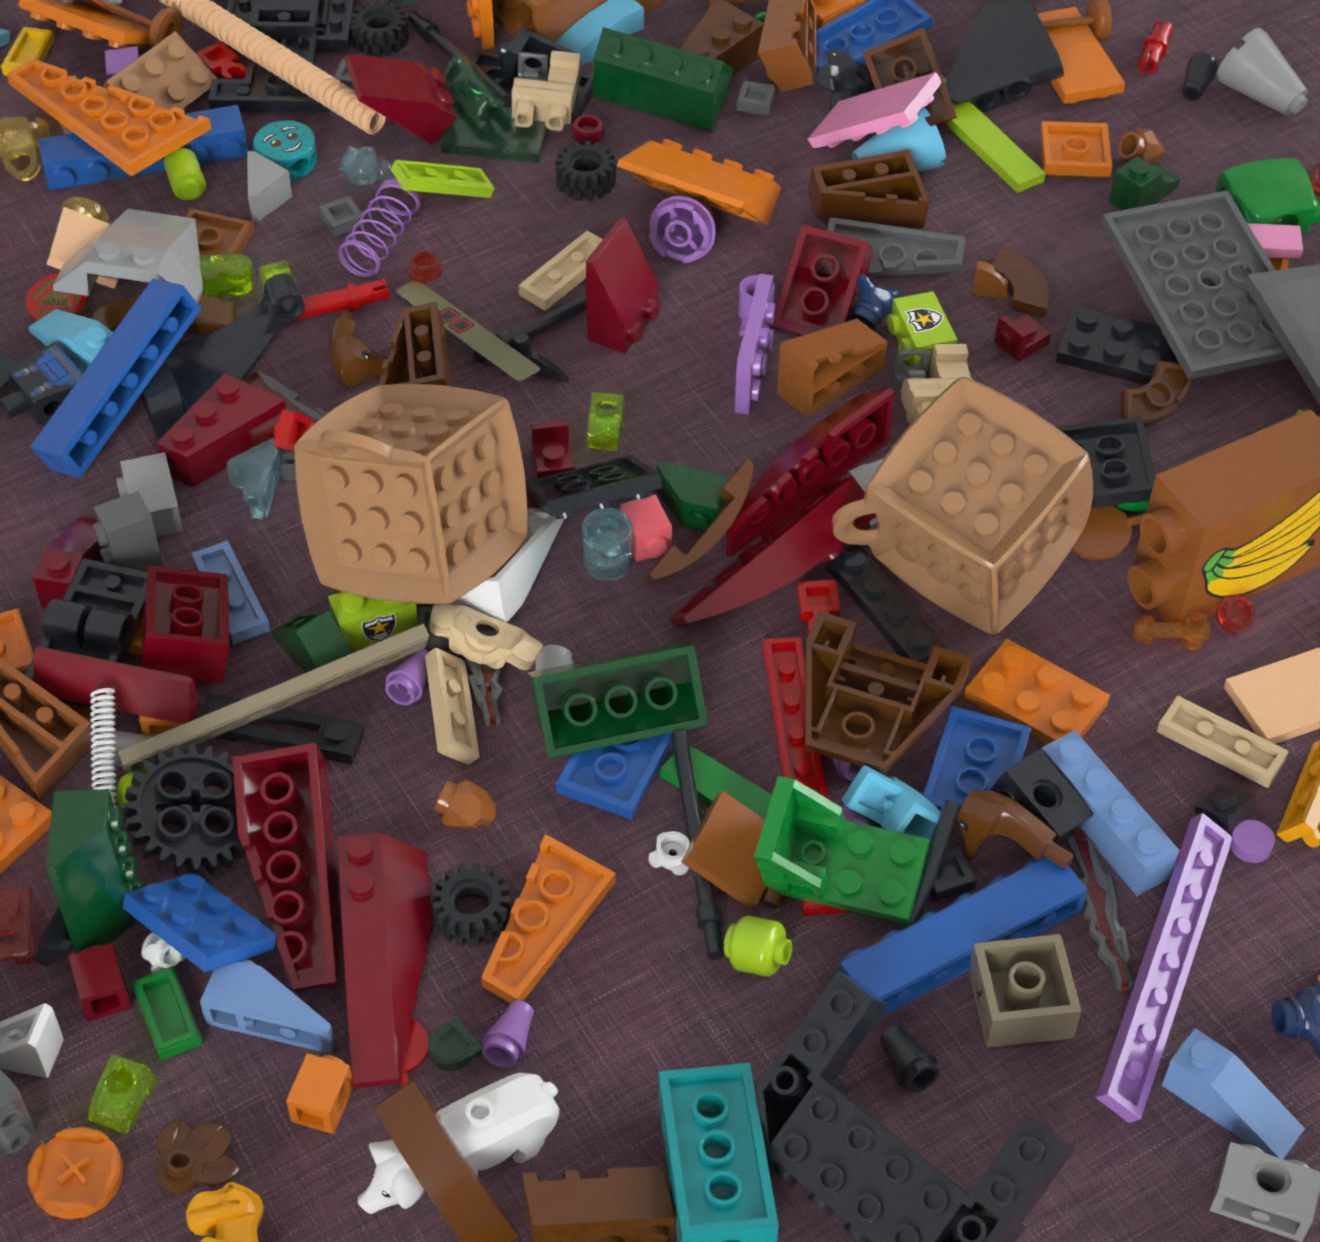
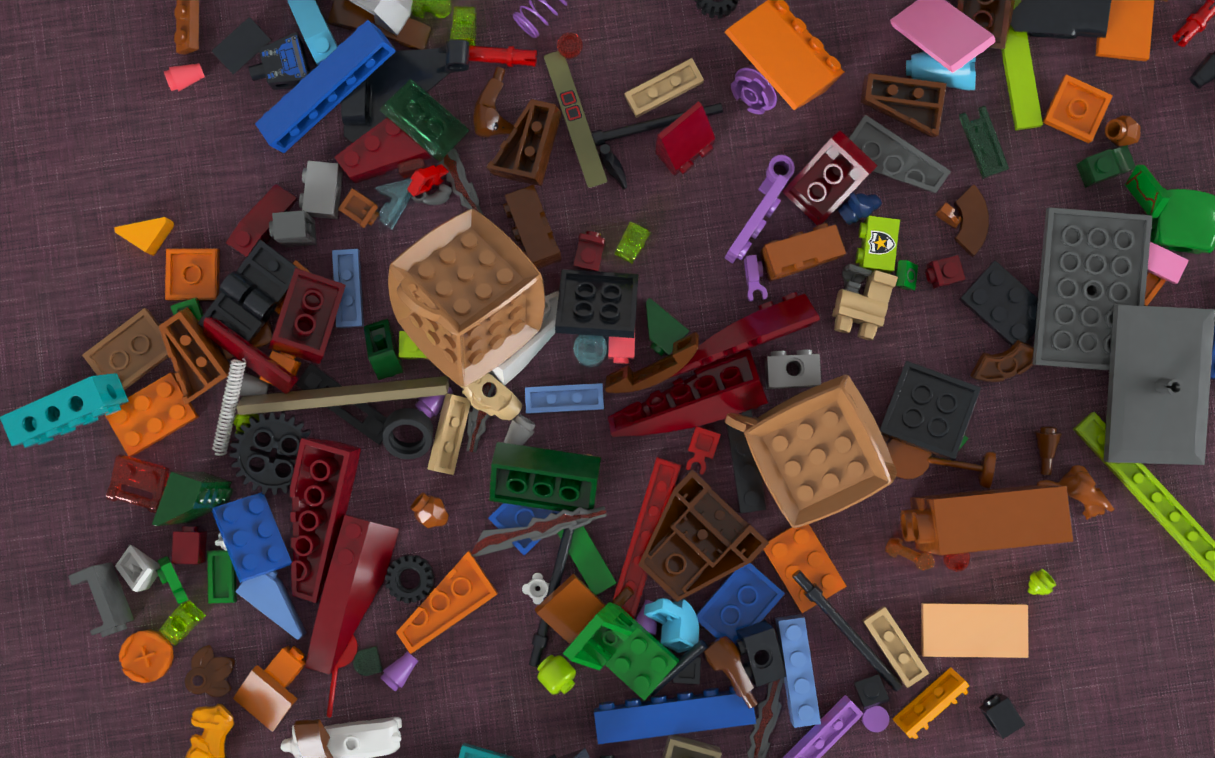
camera: 25 degrees right, 35 degrees up
none -> green plate [156,556,188,604]
none -> dark orange tile [233,665,297,732]
none -> dark orange bracket [338,188,380,228]
none -> clear green tile [380,79,469,162]
none -> black tyre [382,408,433,459]
none -> dark grey sword [471,506,607,557]
none -> medium blue plate [525,383,604,414]
none -> medium lavender plate [744,255,768,302]
none -> black bar [792,570,903,691]
none -> green tile [896,260,918,291]
none -> clear green hinge [959,106,1009,179]
none -> green tile [1125,165,1171,218]

